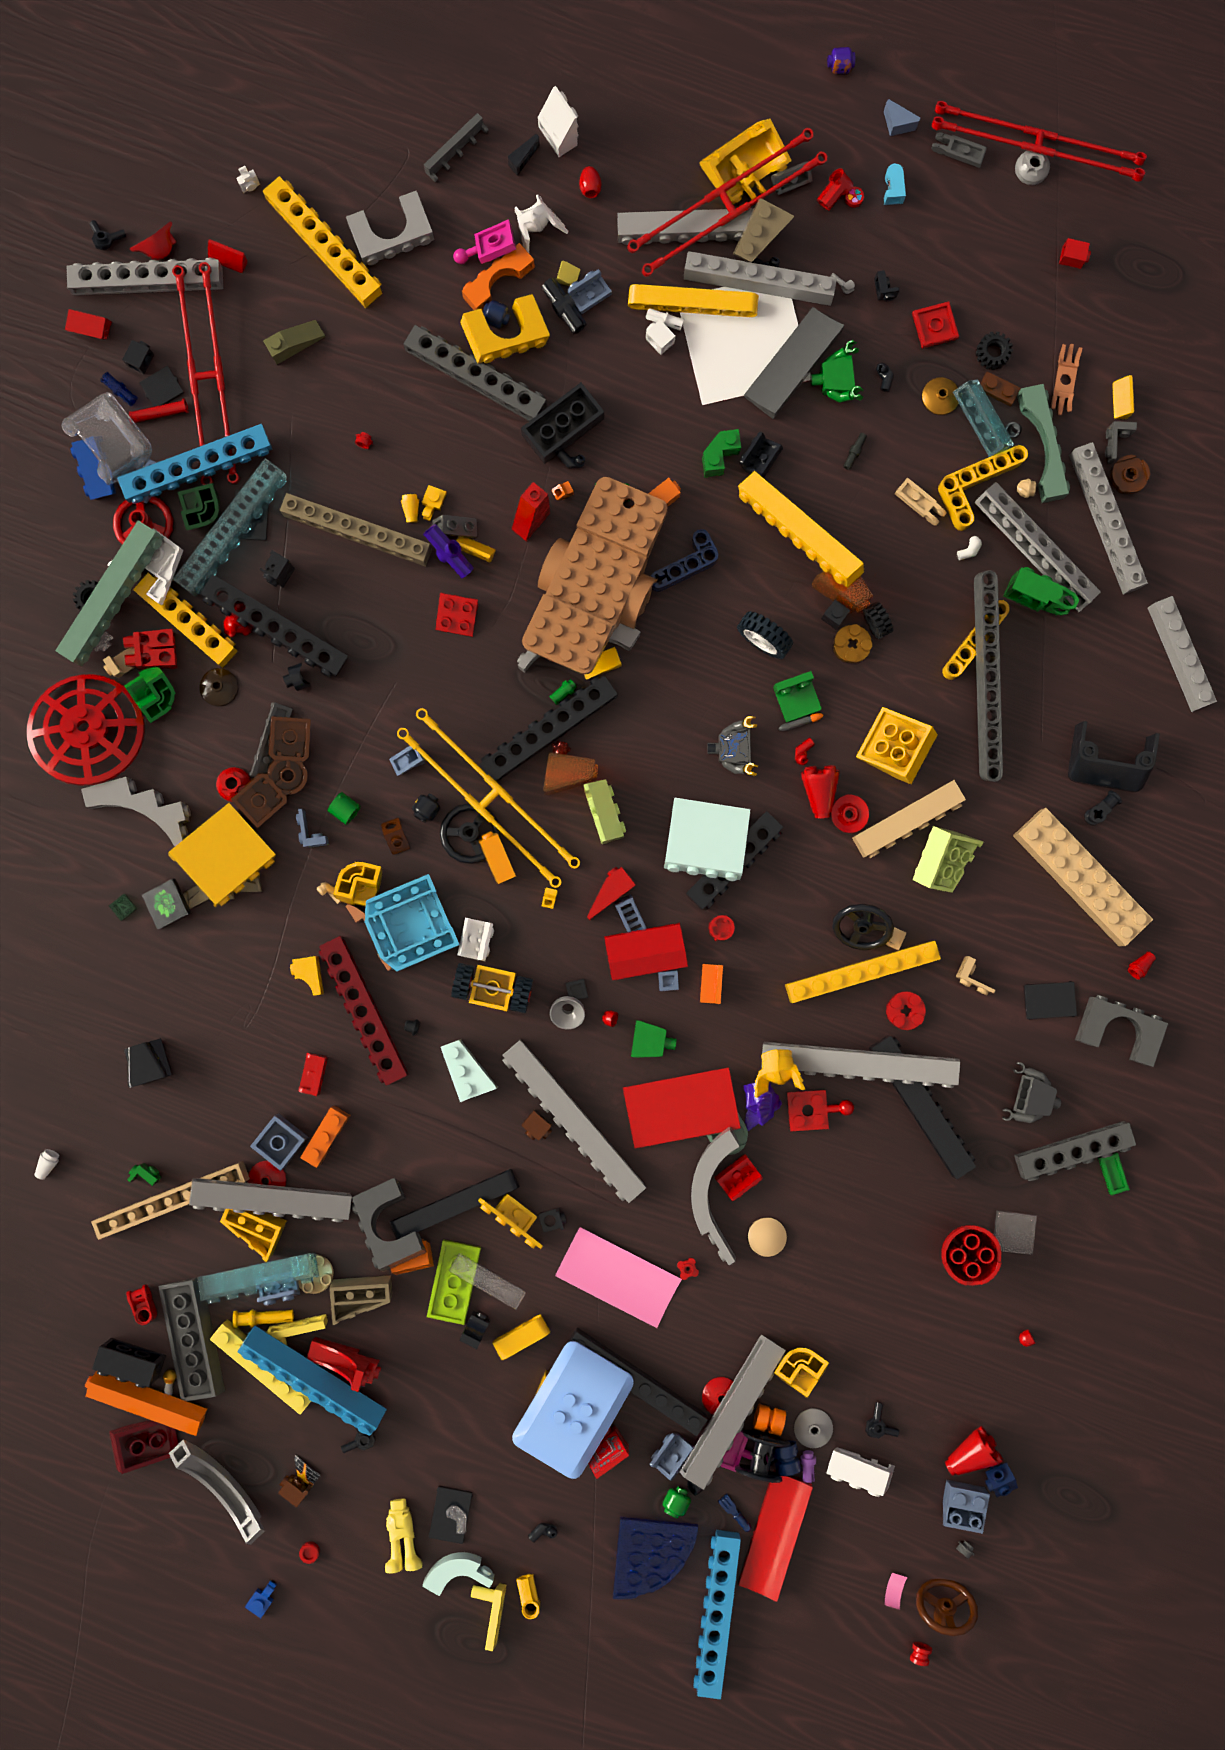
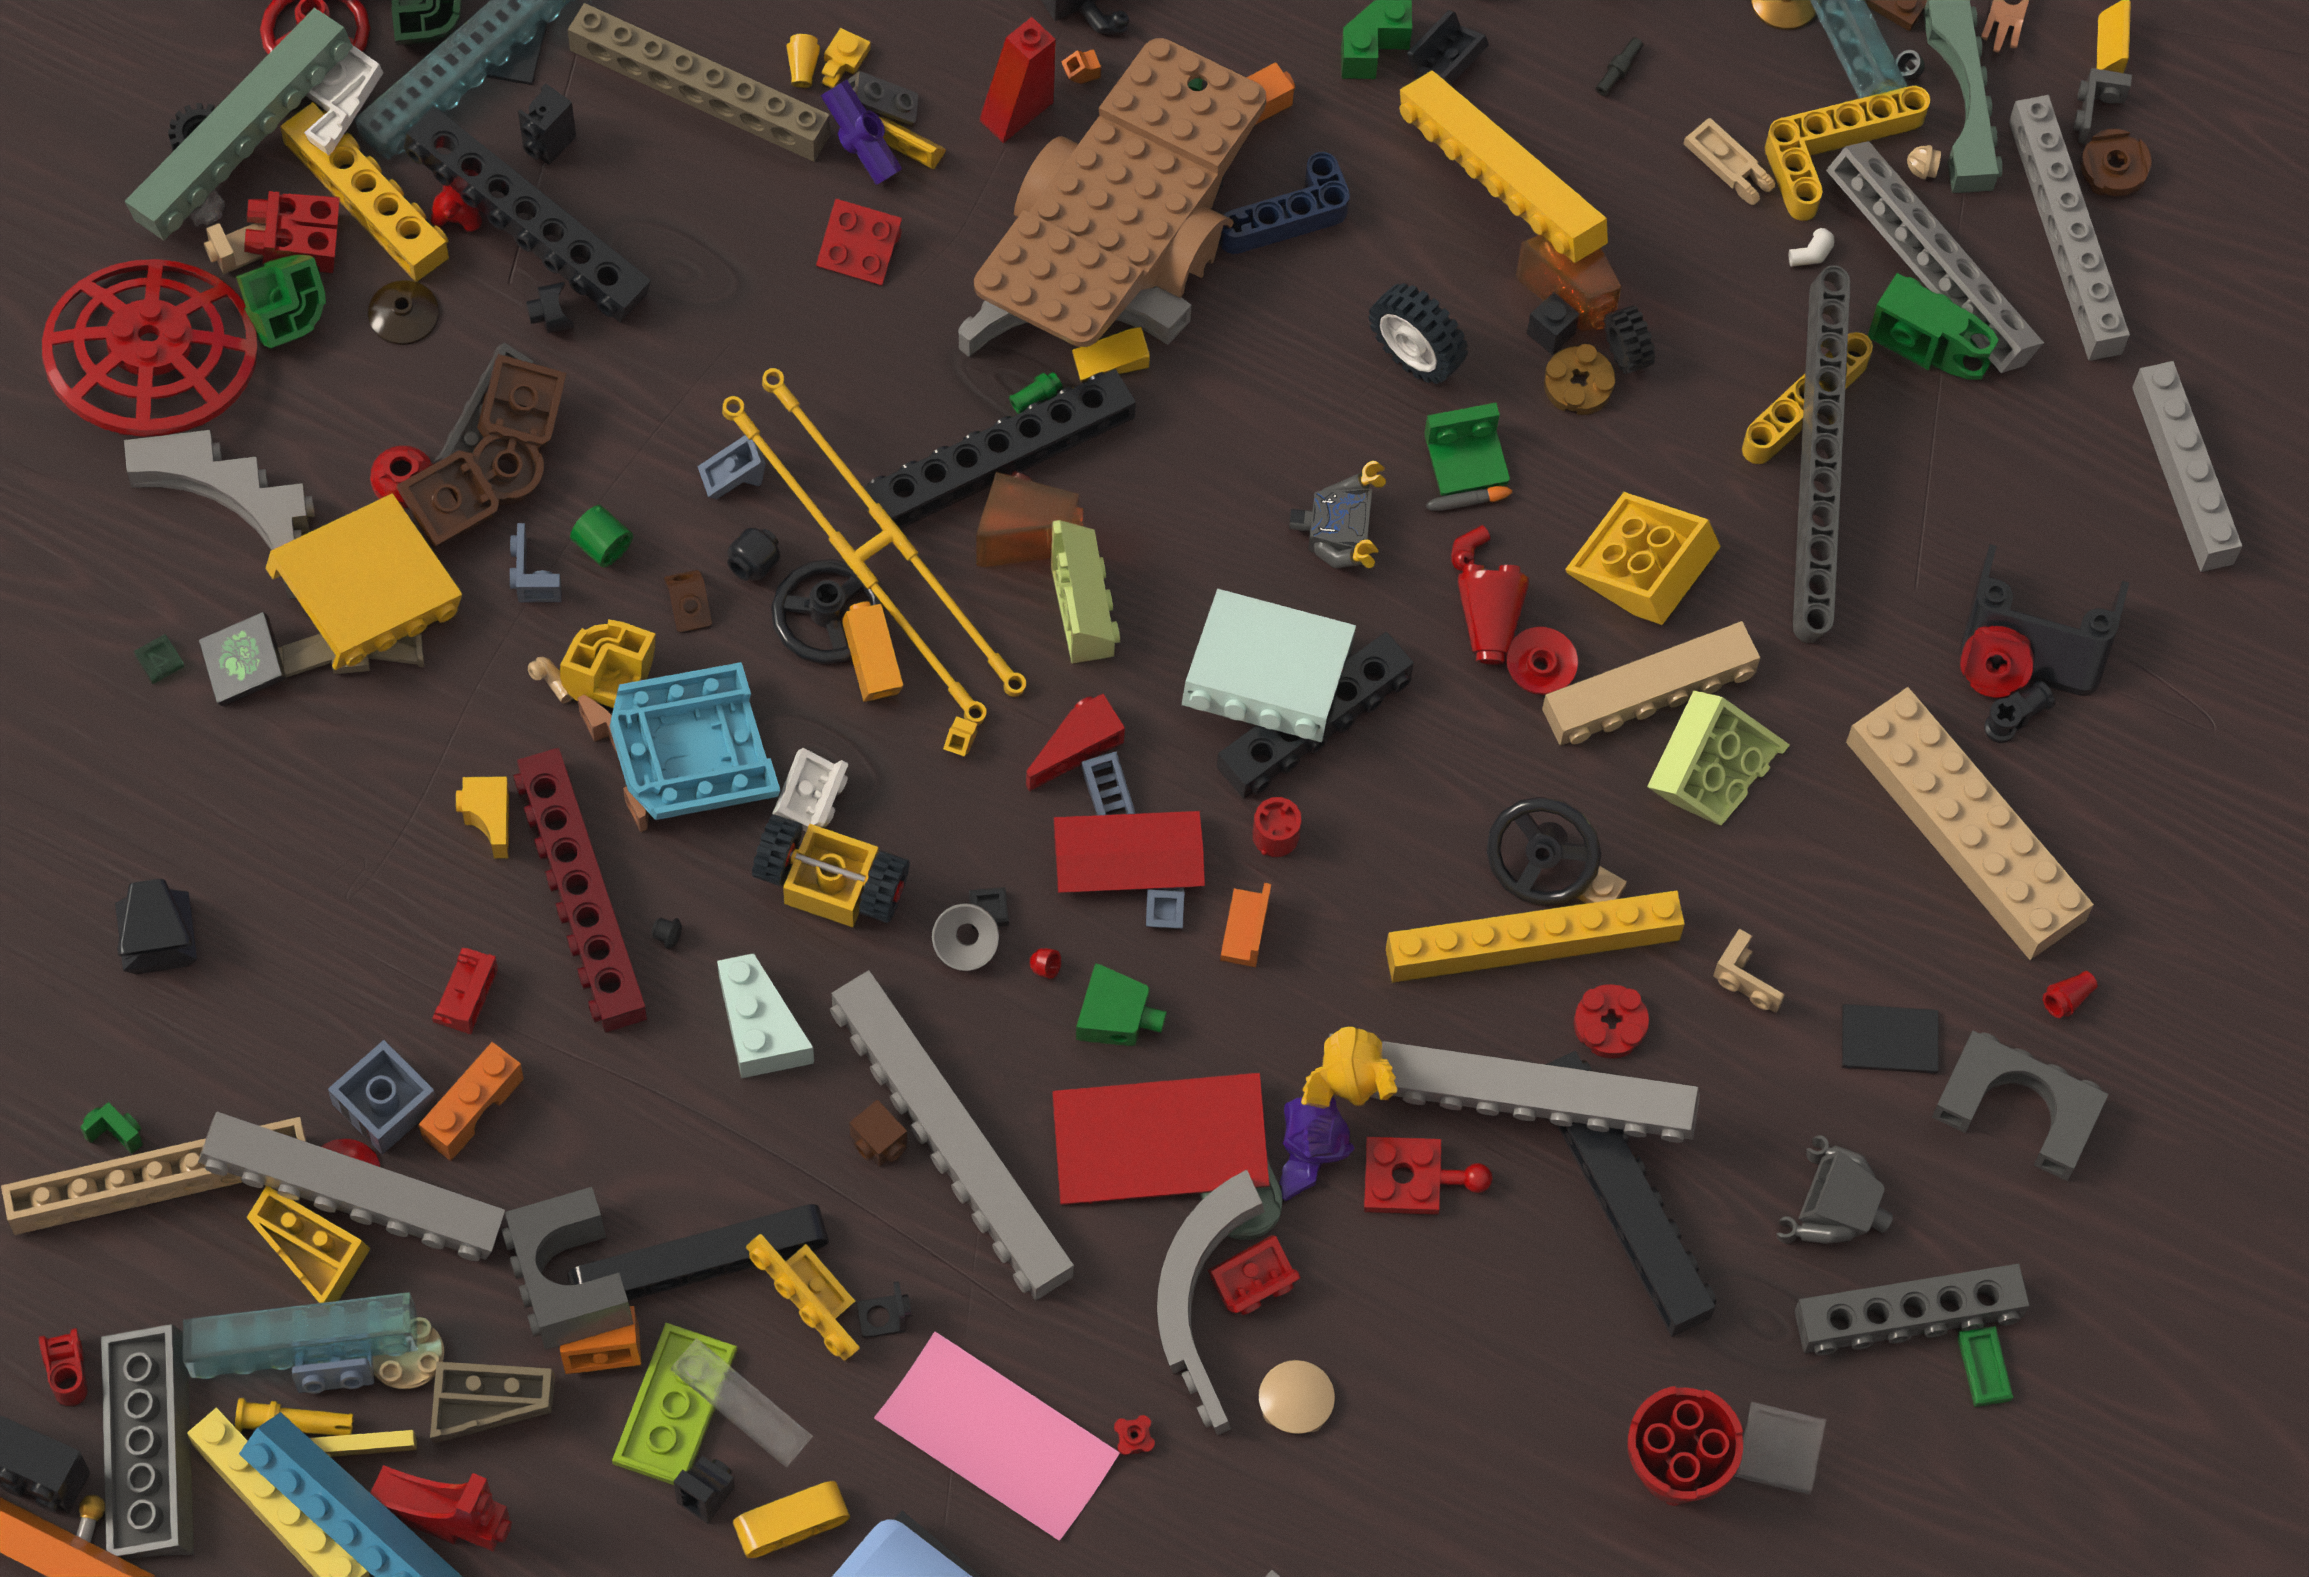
camera: 10 degrees right, 20 degrees down
none -> red plate [1960,626,2034,698]

